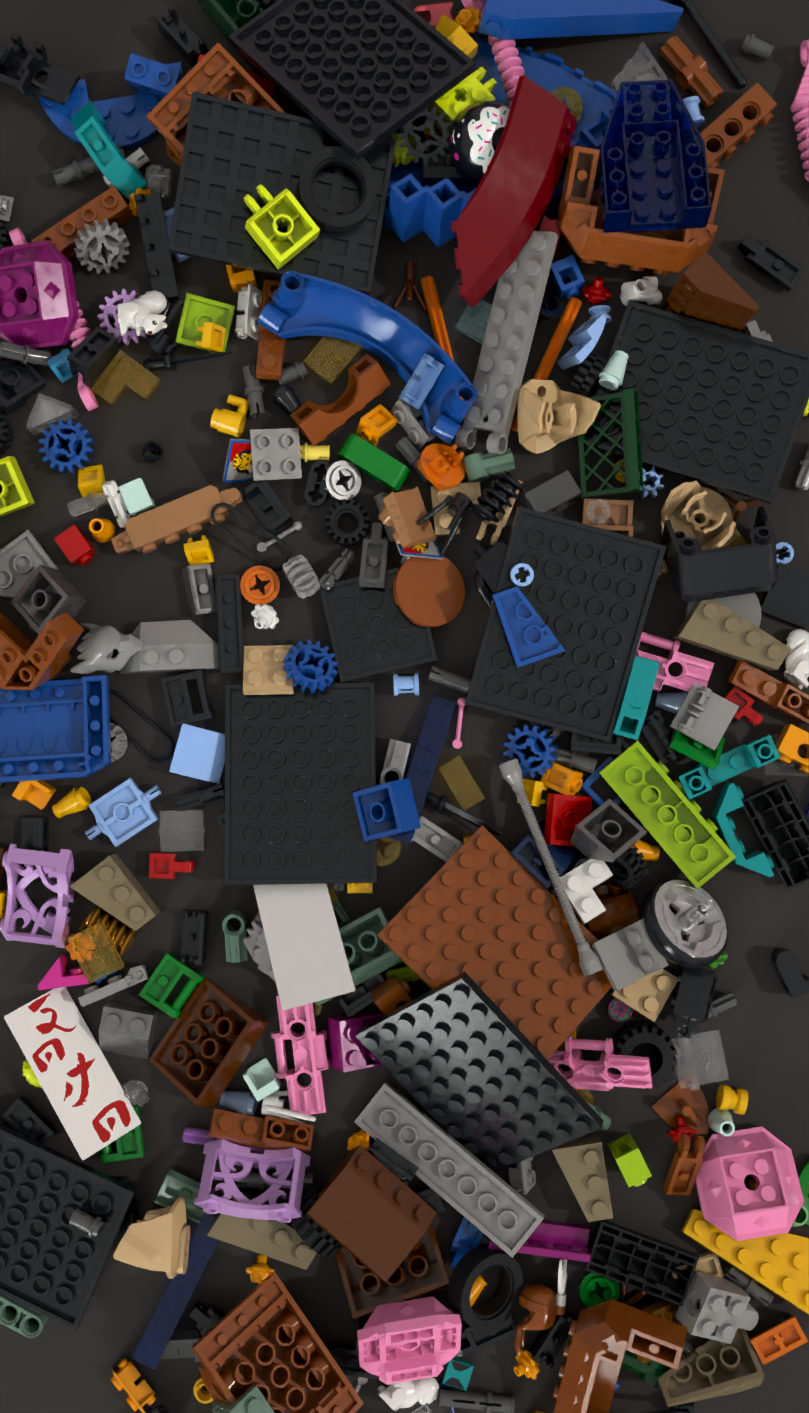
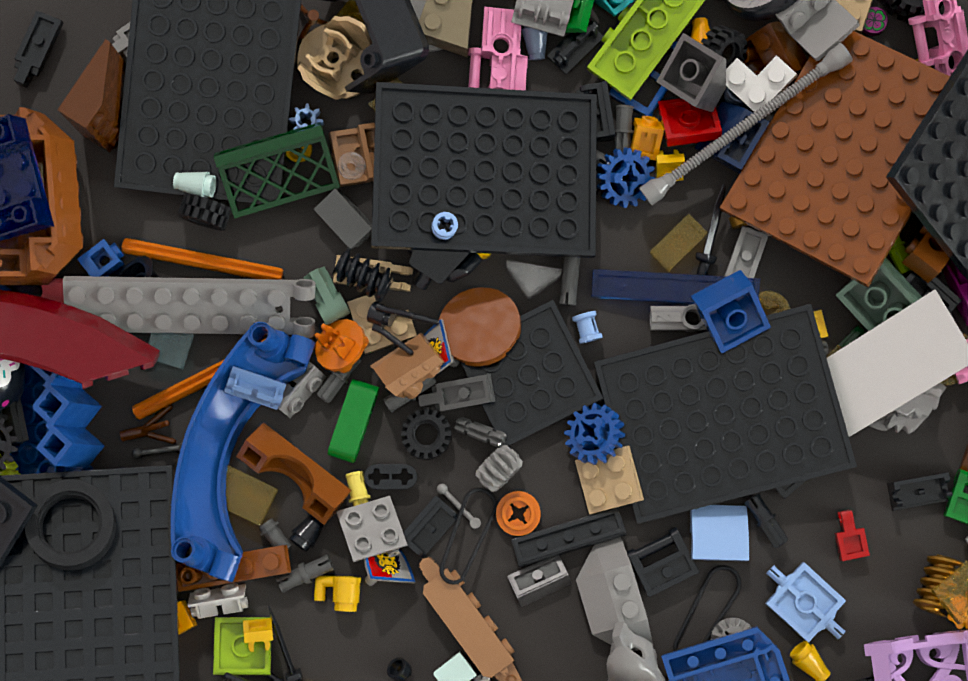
camera: 100 degrees left, 5 degrees down
dark tan wedge [70,853,161,931] -> none
clear piece [158,810,207,852] -> none
yellow tile [184,535,214,565] -> none
sand green piece [222,910,249,963] -> none
neon yellow hinge [243,184,320,270] -> none
white plant [251,604,279,629] -> none
light grey gear [323,460,361,501] -> none
light orange bracket [356,404,398,446] -> none
bright pink hinge [452,697,466,749] -> none
blue wing [492,586,566,668] -> none
tan piece [517,379,601,454] -> none
light blue slope [556,314,607,370] -> none
red plant [582,277,611,304] -> none
light blue bush [589,305,611,323] -> none
teal slope [613,655,660,740] -> none
white plate [620,276,662,306] -> none
none -> dark grey hinge [132,442,183,459]
none -> clear slope [506,260,562,301]

